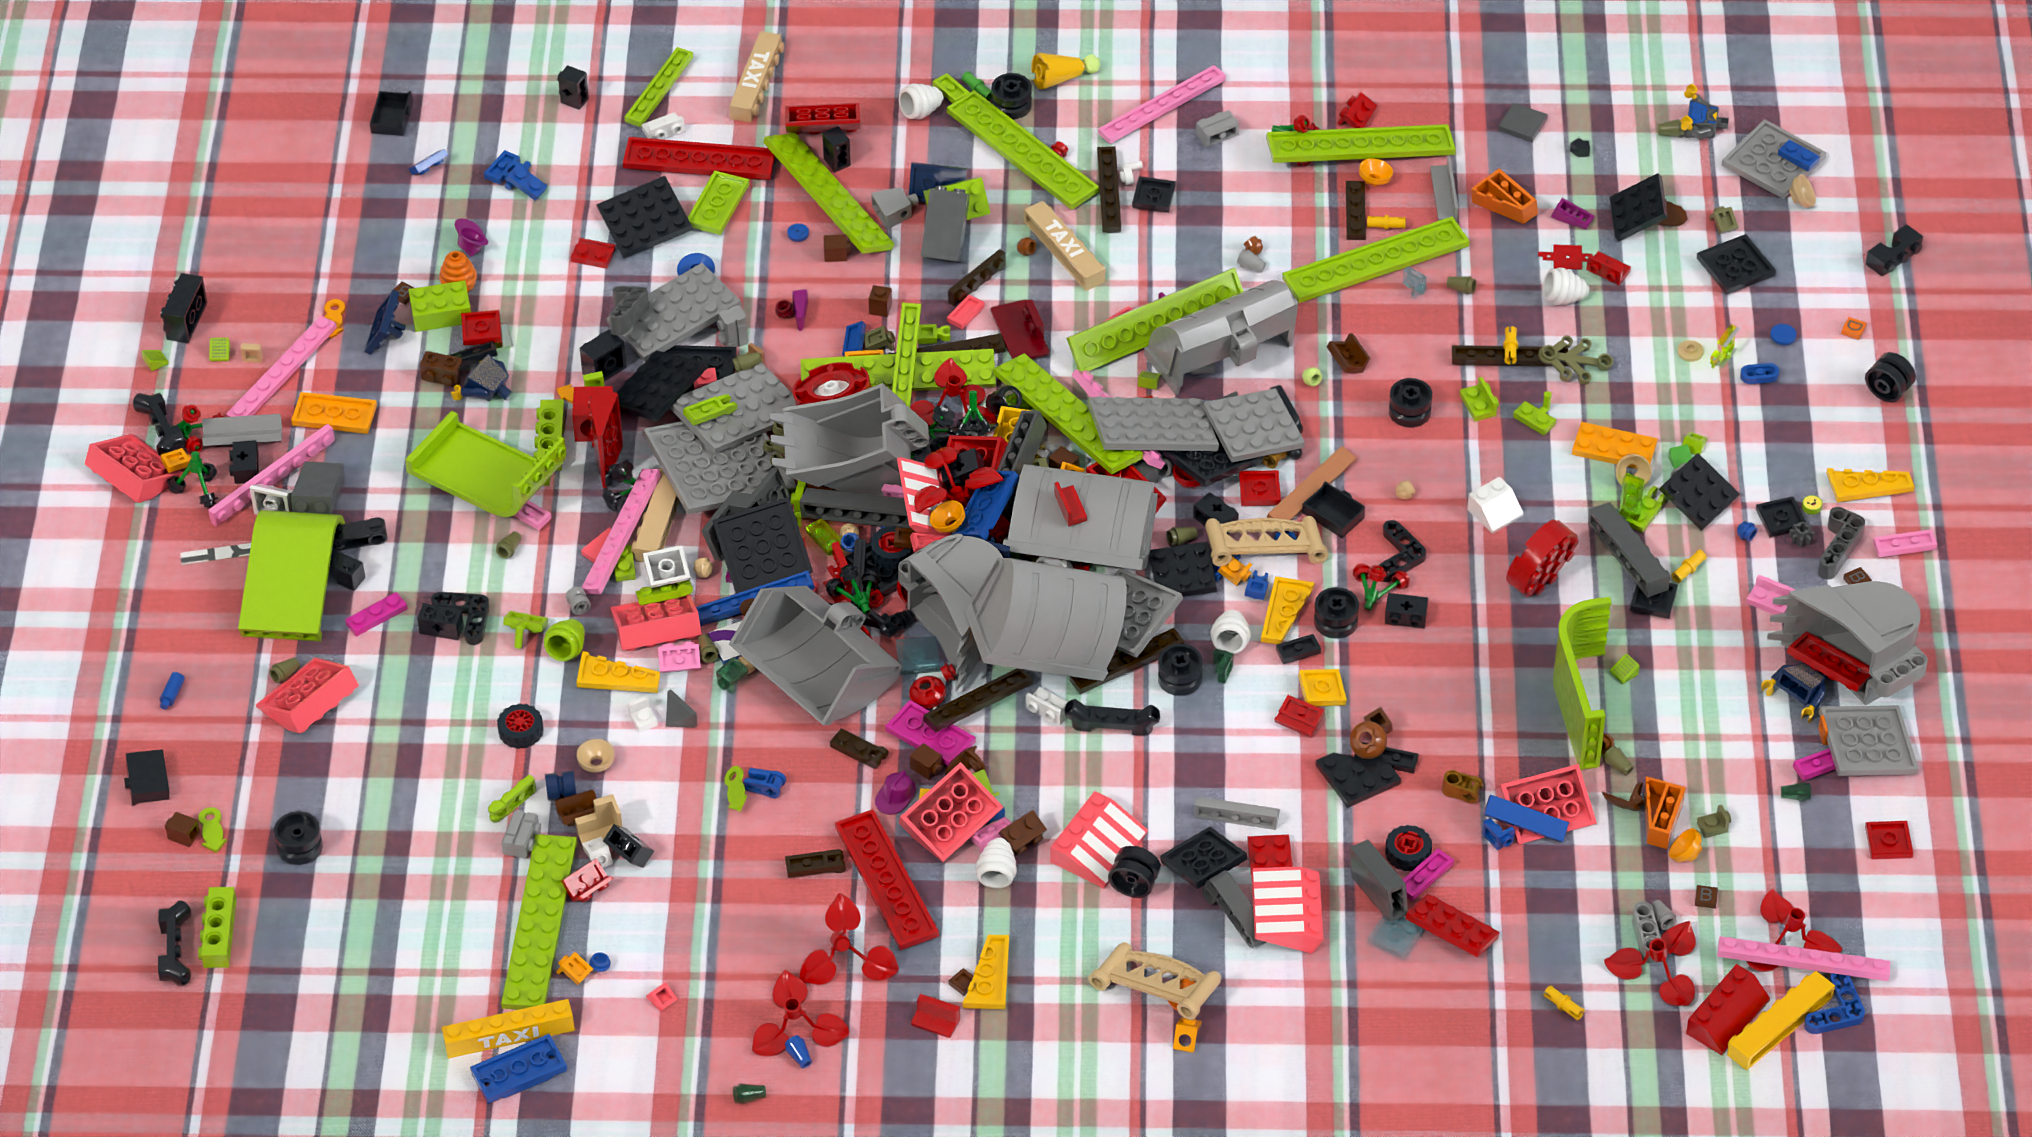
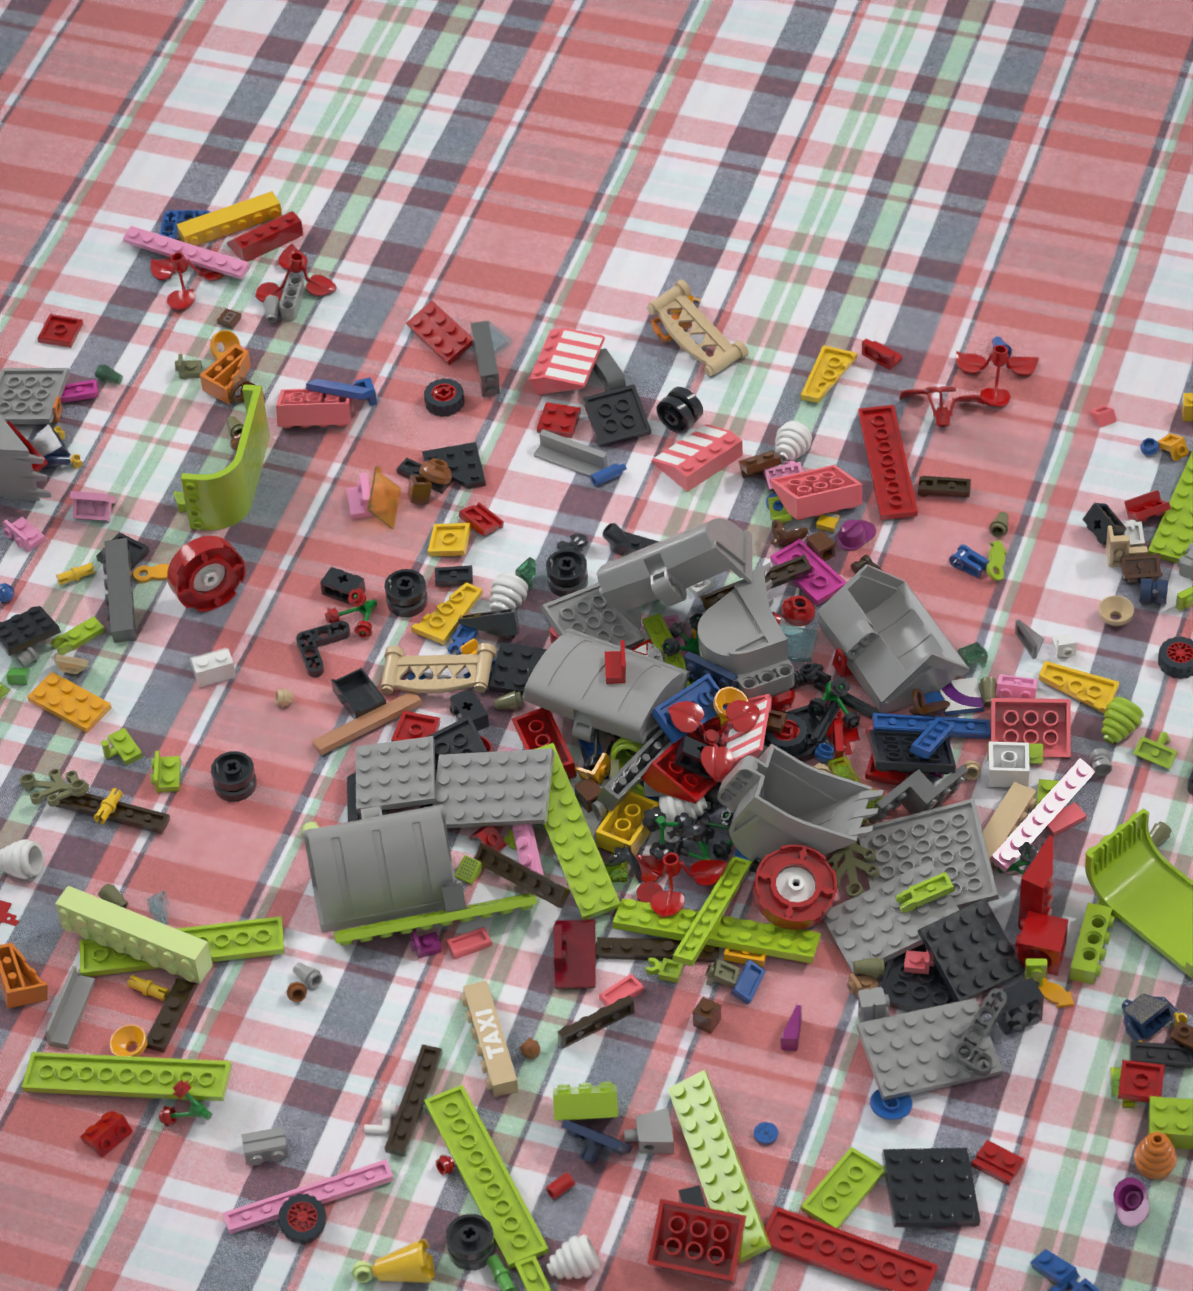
camera: 160 degrees left, 0 degrees up
clear green cone [733,1083,766,1105] -> none
dark red plate [775,300,794,318] -> none
reddish brown brick [824,234,851,262] -> none
dark grey brick [921,186,970,263] -> none
reddish brown tile [948,968,973,996] -> none
black plate [1132,176,1176,213] -> none
reddish brown bracket [1327,333,1370,373] -> none
dark pink plate [1403,848,1454,901] -> none
pearl gold piece [1442,770,1484,804] -> none
yellow pin [1543,985,1585,1020] -> none
clear neon green plate [1619,473,1644,521] -> none
none -> yellowish green brick [55,886,213,984]
none -> bright pink bracket [70,491,116,521]
none -> light orange brick [133,564,169,583]
none -> black wheel [279,1193,326,1244]
none -> bright pink bracket [347,472,388,520]
none -> clear yellow piece [367,466,401,530]
none -> dark grey brick [440,880,466,912]
none -> black slope [458,608,520,639]
none -> dark brown plate [475,843,571,908]
none -> red piece [545,1172,575,1200]
none -> black piece [557,533,588,551]
none -> blue cylinder [590,463,627,487]
none -> blue plate [910,718,955,759]
none -> olive cone [989,511,1009,538]

